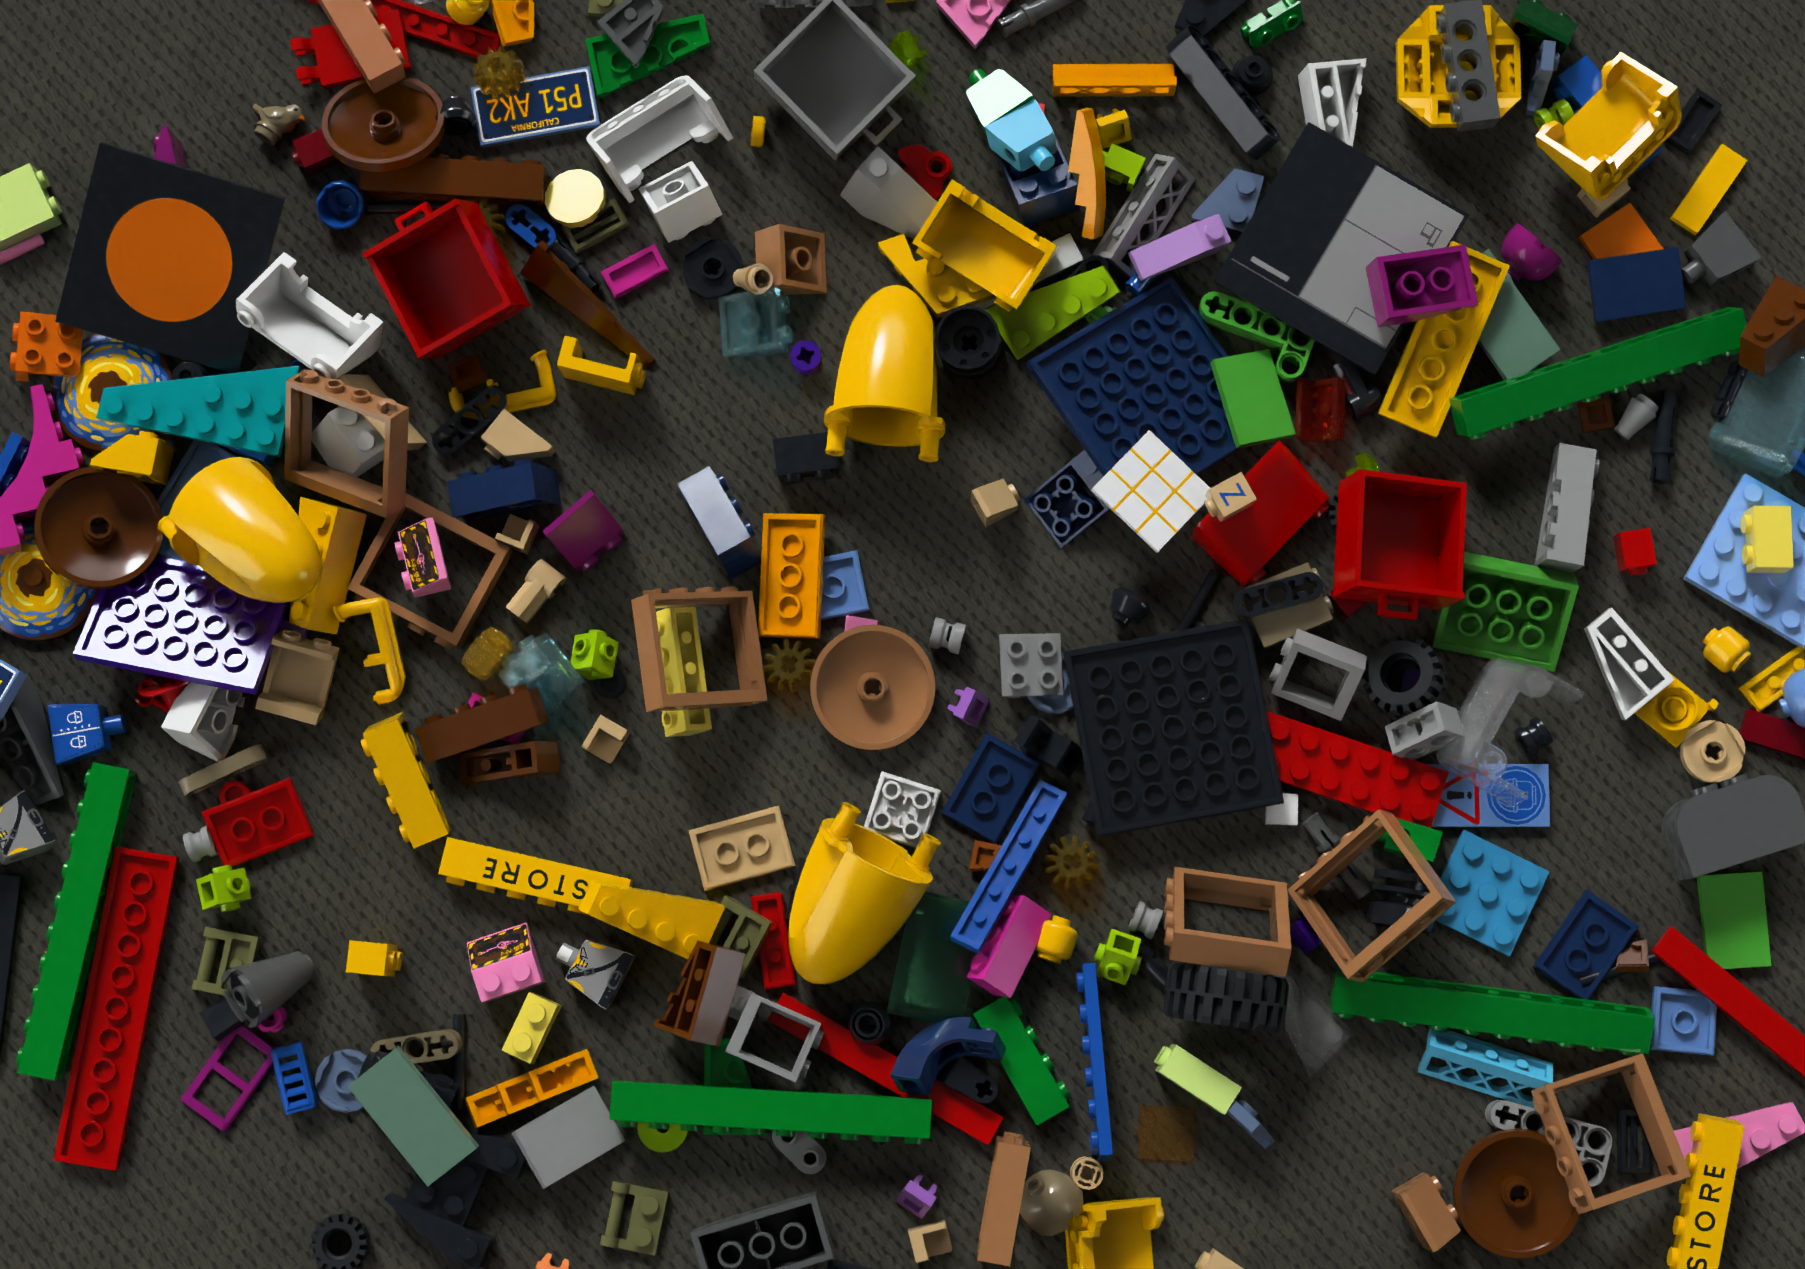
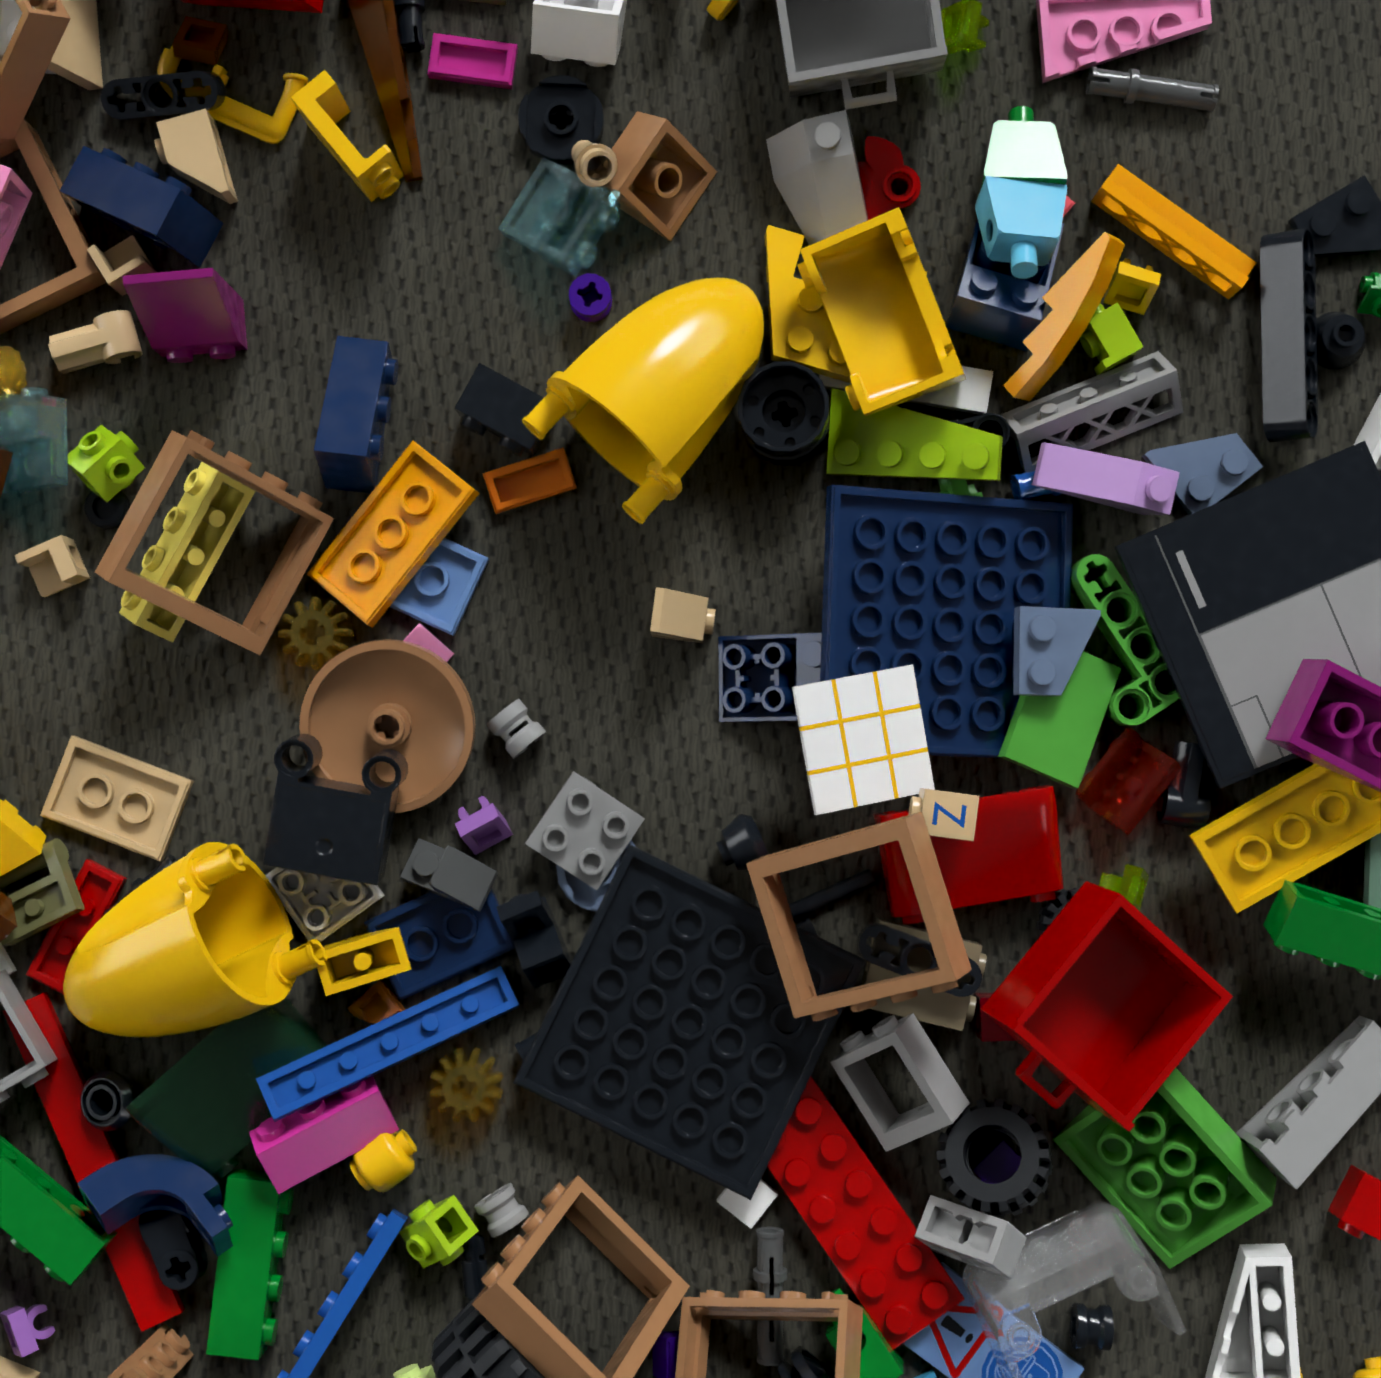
camera: 35 degrees right, 5 degrees up
none -> black piece [263,734,408,885]
none -> yellow slope [317,927,412,996]
none -> dark grey slope [400,838,498,912]
none -> orange tile [482,447,577,514]
none -> medium nougat window [746,811,972,1021]
none -> sand blue wing [1013,606,1101,697]

